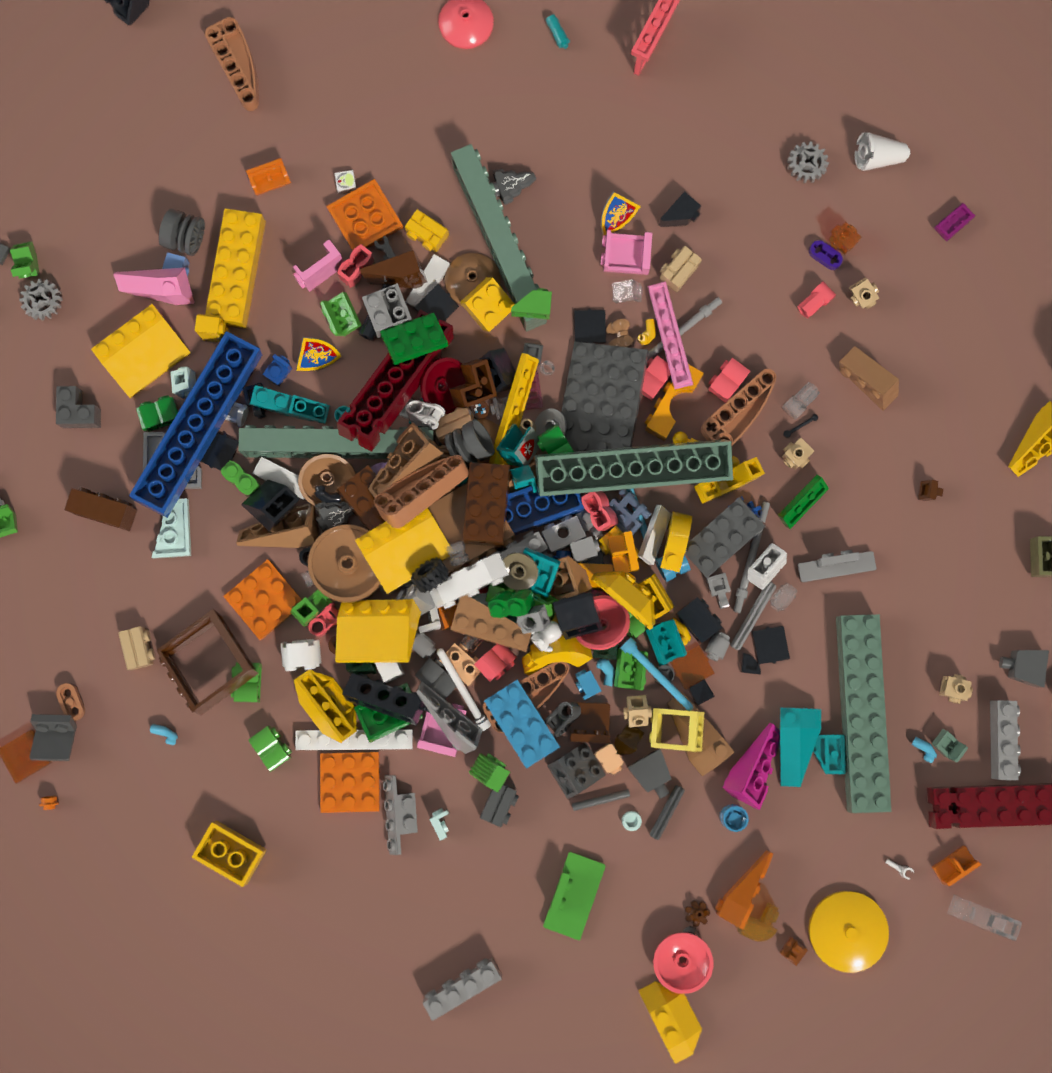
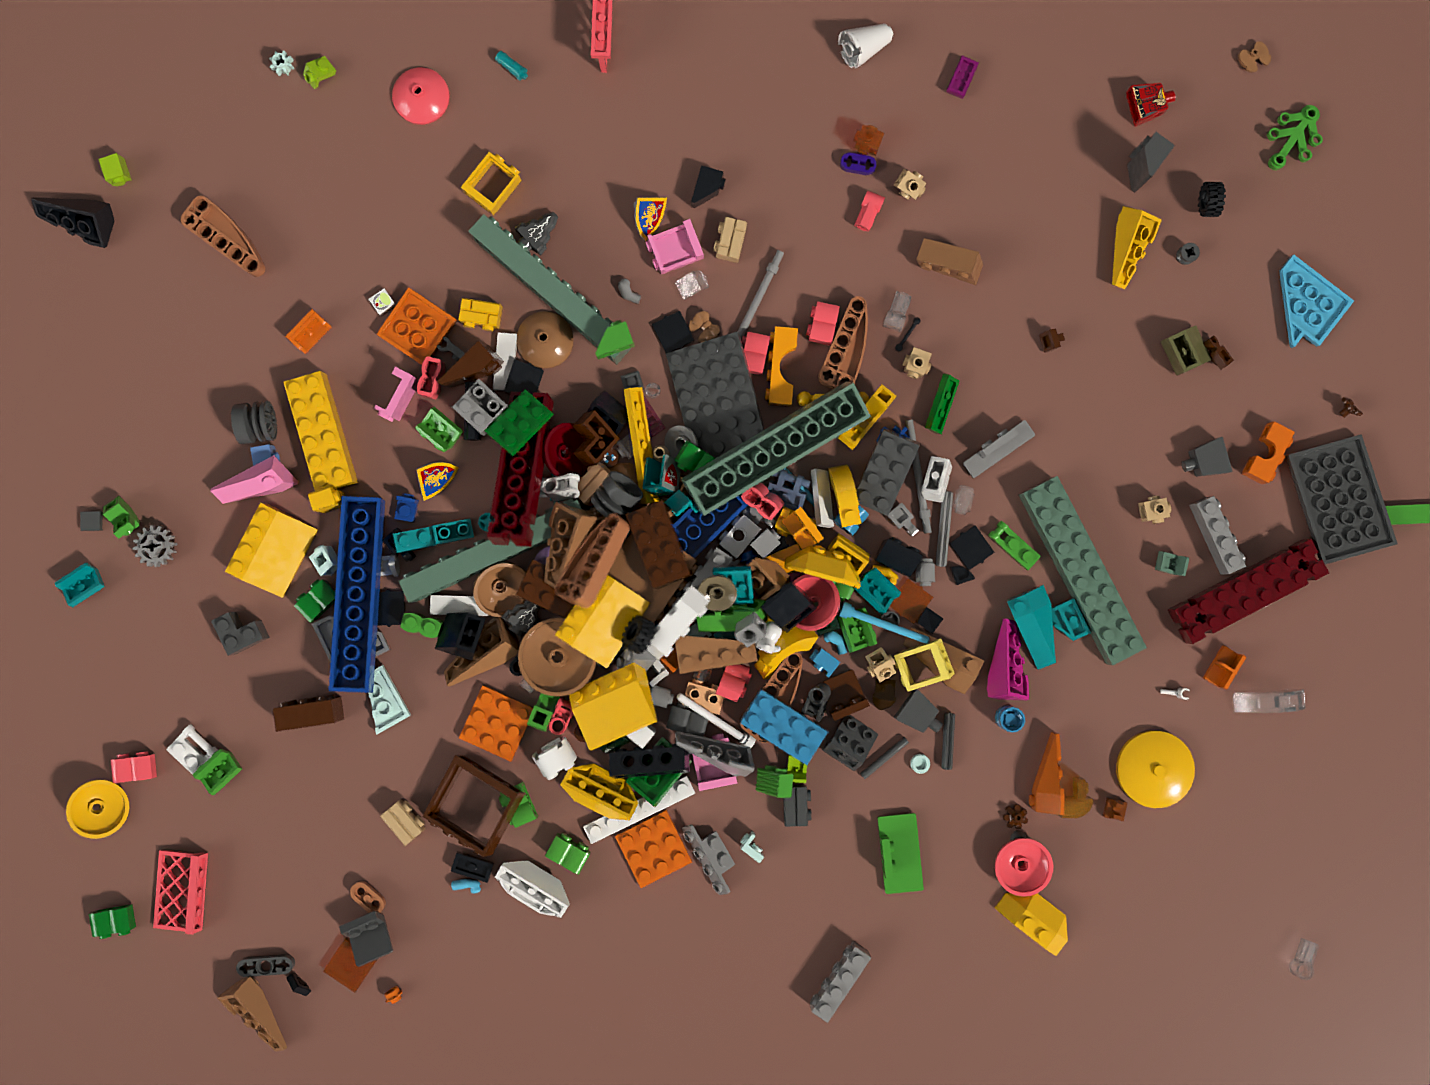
camera: 30 degrees left, 5 degrees up
yellow brick [191,820,267,887] -> none
black arm [315,485,341,503] -> none
clear wheel [445,541,470,566] -> none
yellow brick [460,277,515,332] -> none
green brick [488,589,535,618] -> none
light nougat brick [594,743,623,775] -> none
yellow arm [638,319,656,345] -> none
bright pink tile [648,281,693,390] -> none
light grey gear [787,142,829,183] -> none
medium azure arm [912,737,937,763] -> none
none -> black plate [451,852,494,883]
none -> yellow window [461,152,522,216]
none -> white wedge [495,860,570,918]
none -> light grey arm [618,278,641,304]
none -> lime bracket [787,754,807,783]
none -> bright green plate [988,521,1041,571]

